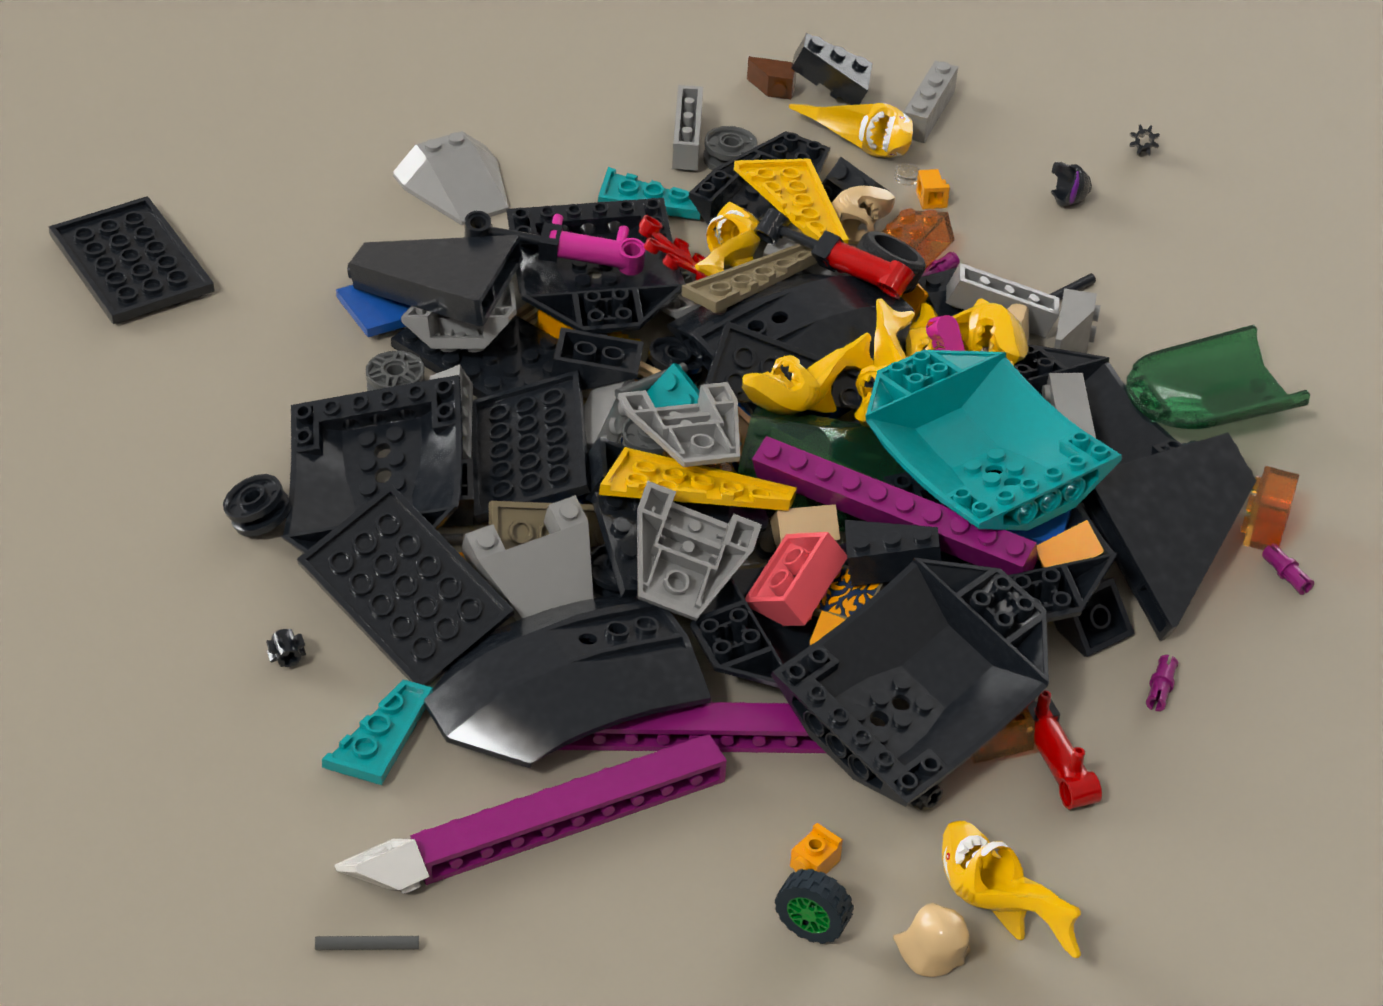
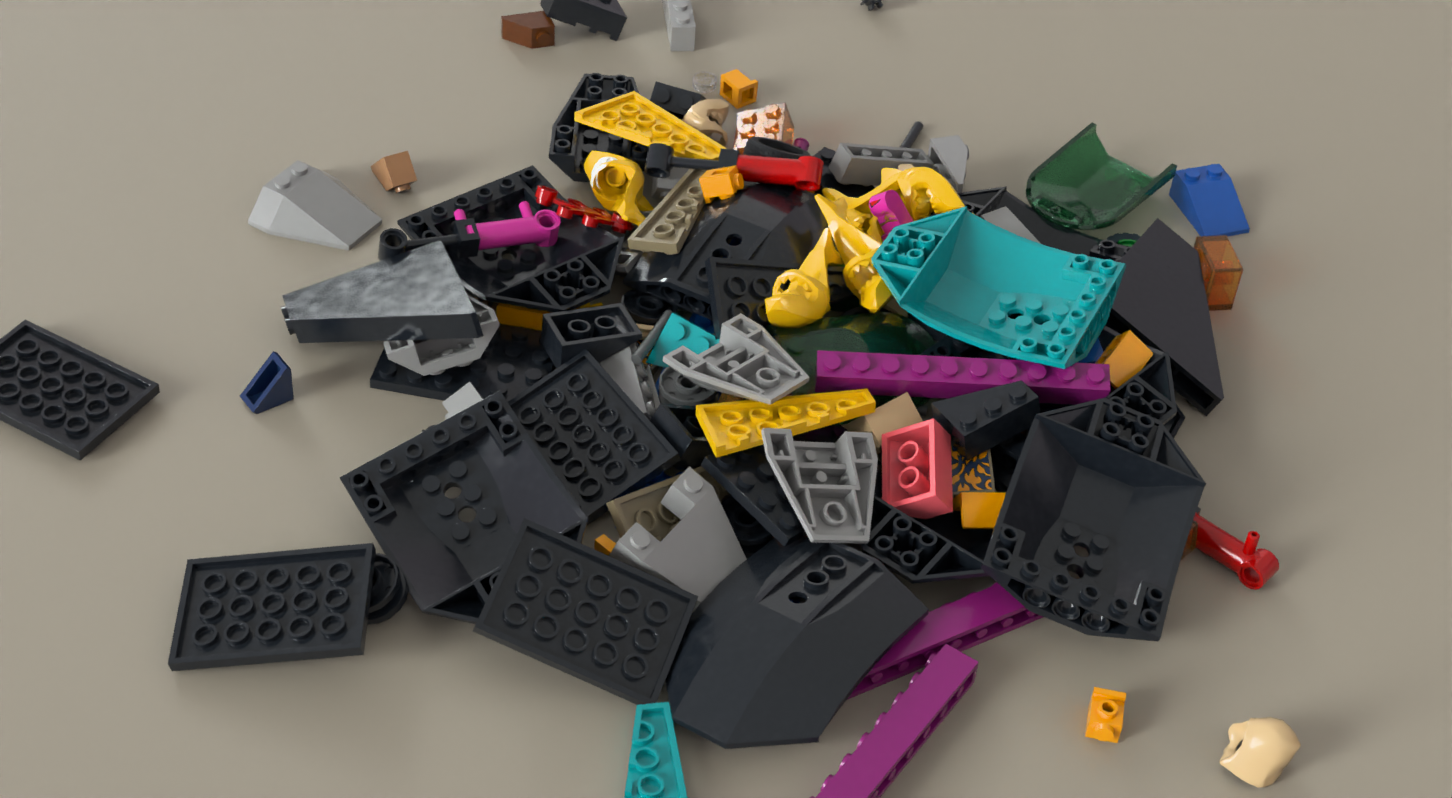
camera: 30 degrees left, 0 degrees up
black gear [266,629,306,667] -> none
blue tile [336,285,411,337] -> none
dark grey wheel [366,350,425,391] -> none
teal wing [598,167,701,220] -> none
light grey brick [672,85,703,171] -> none
dark grey wheel [703,126,758,170] -> none
black wheel [774,869,854,944] -> none
yellow piece [789,103,913,157] -> none
yellow piece [942,821,1081,958] -> none
black hair [1051,162,1092,206] -> none
magenta pin [1146,655,1178,711] -> none
magenta pin [1262,543,1314,595] -> none
none -> black plate [168,543,376,671]
none -> dark blue slope [240,351,294,414]
none -> medium nougat slope [371,151,417,193]
none -> light orange brick [699,165,744,204]
none -> blue slope [1169,164,1250,241]

